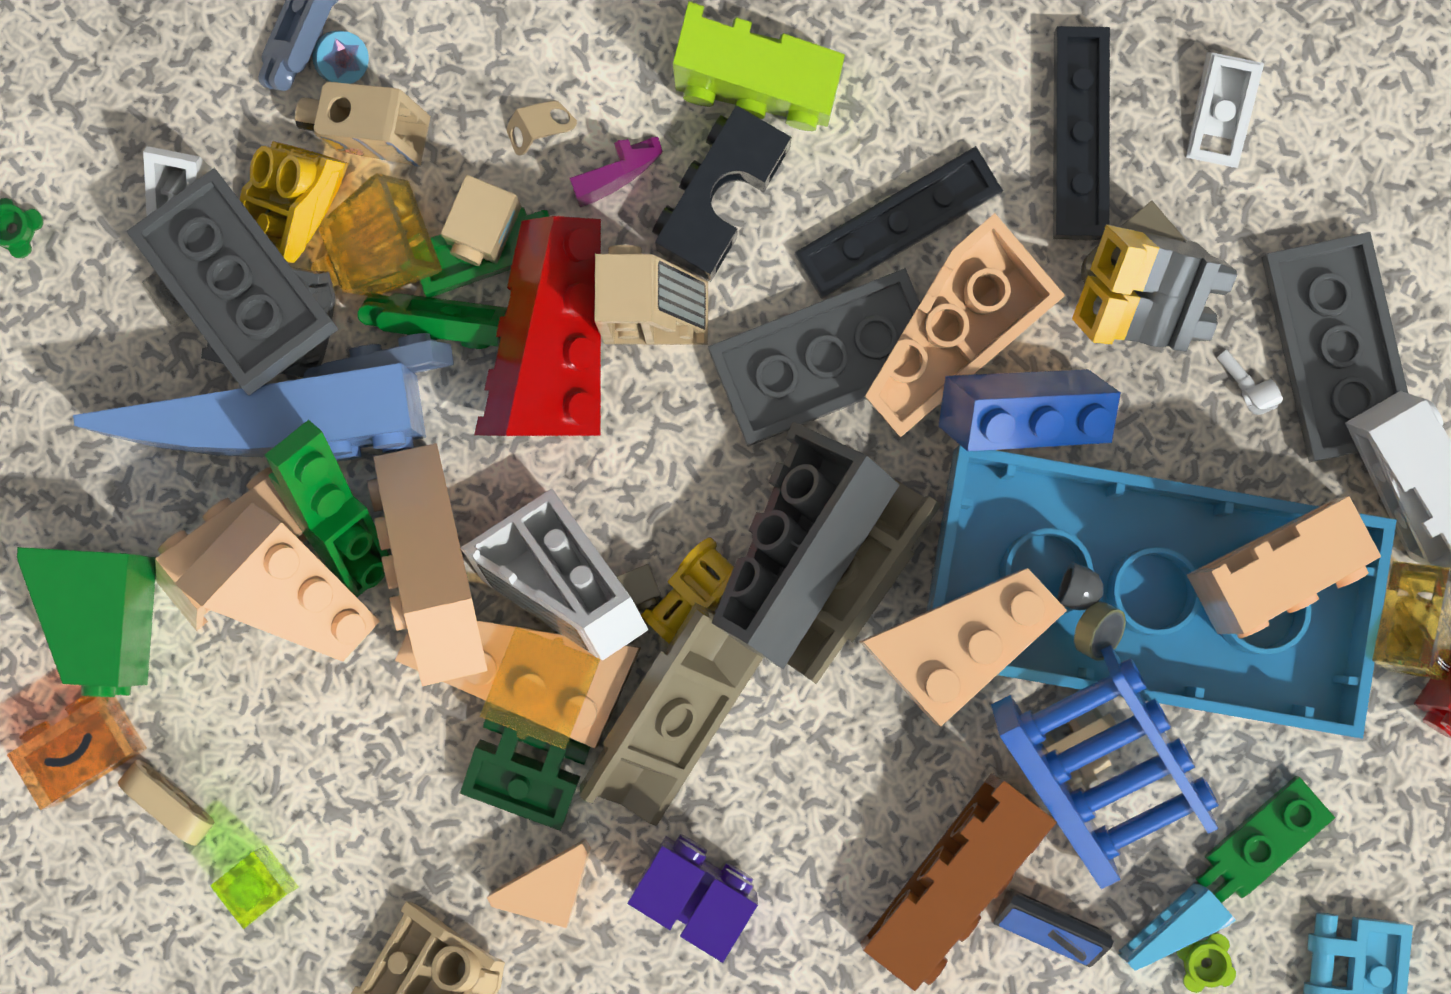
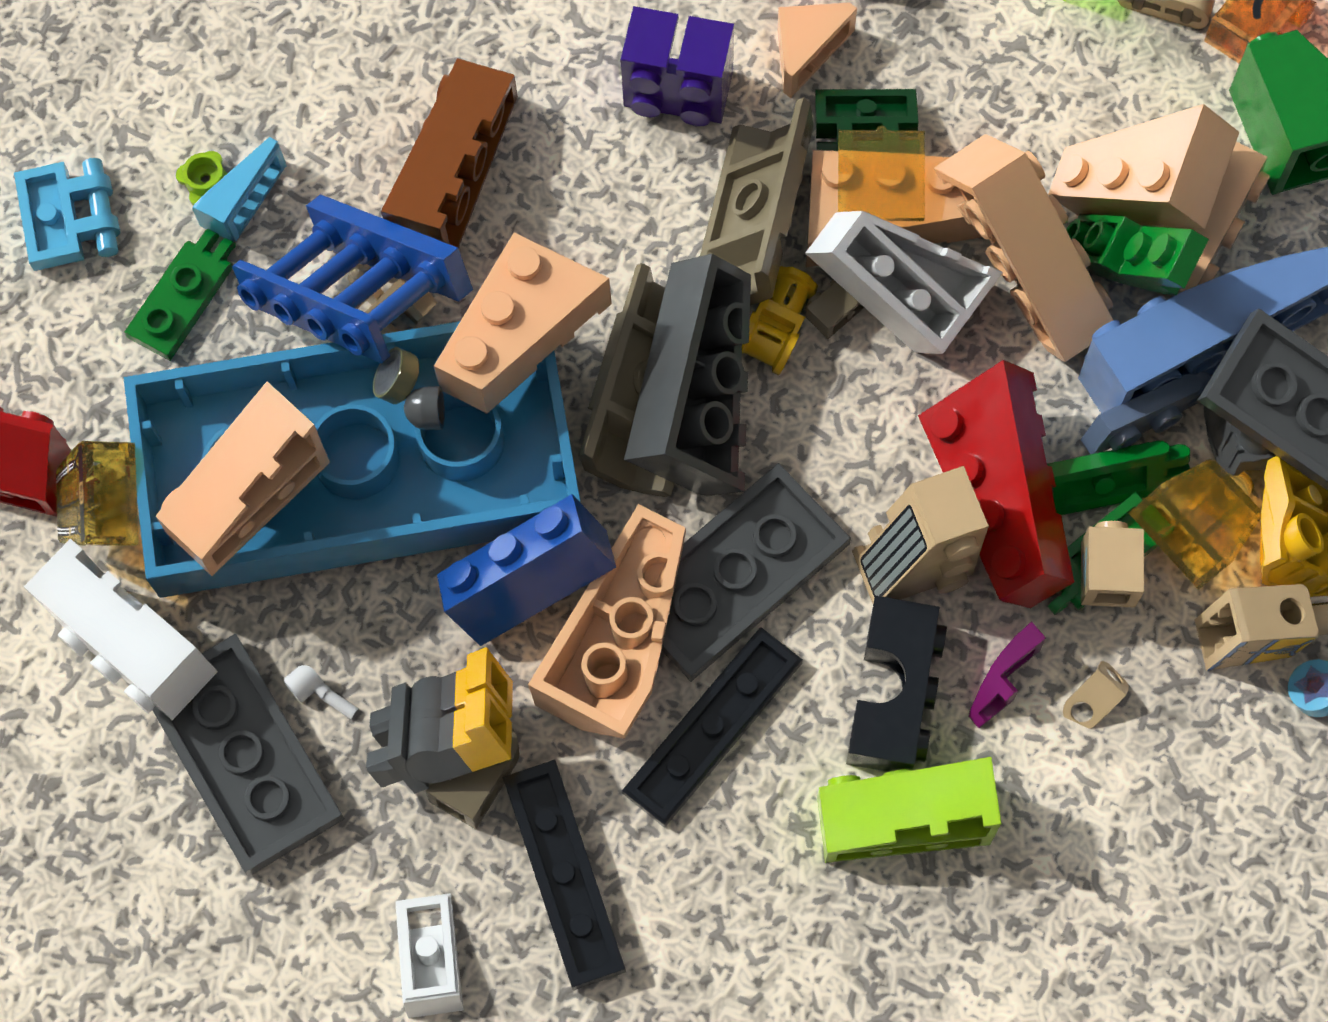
camera: 160 degrees right, 15 degrees down
slope [994,888,1114,967] -> none

